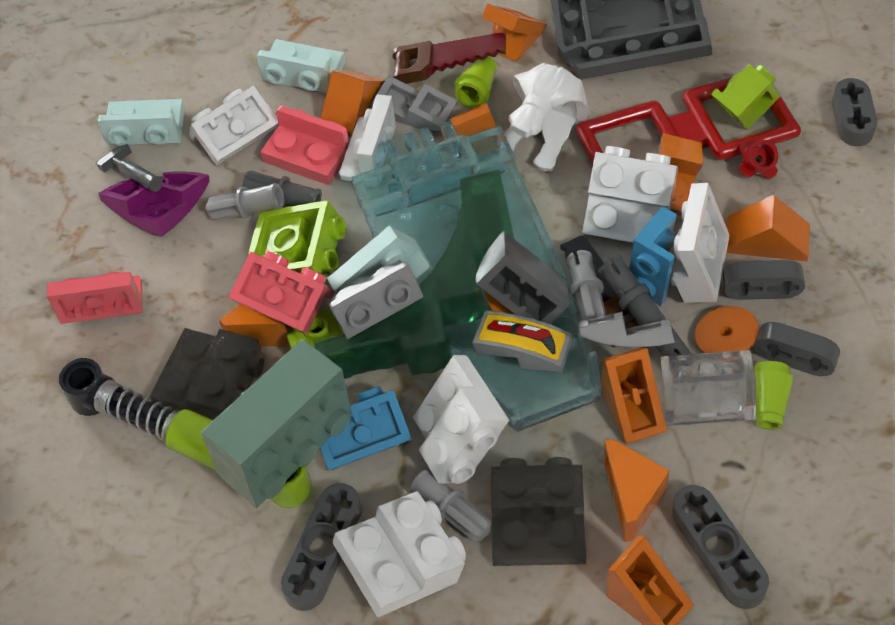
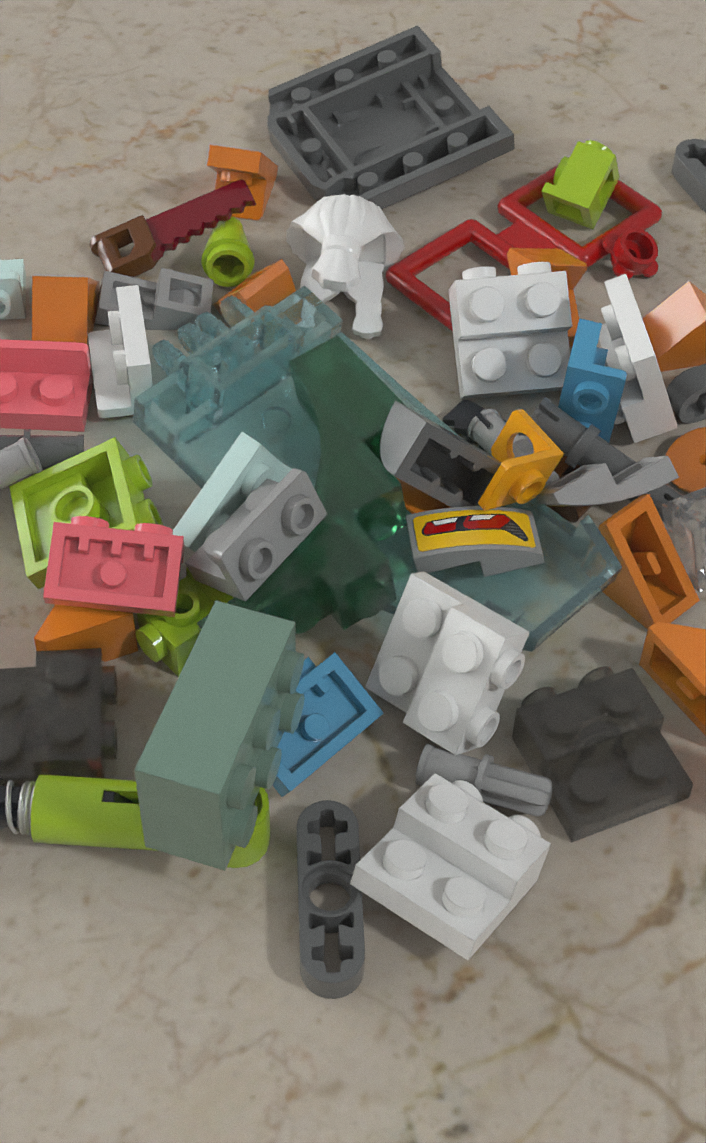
camera: 30 degrees left, 5 degrees down
none -> light orange bracket [478,409,564,511]

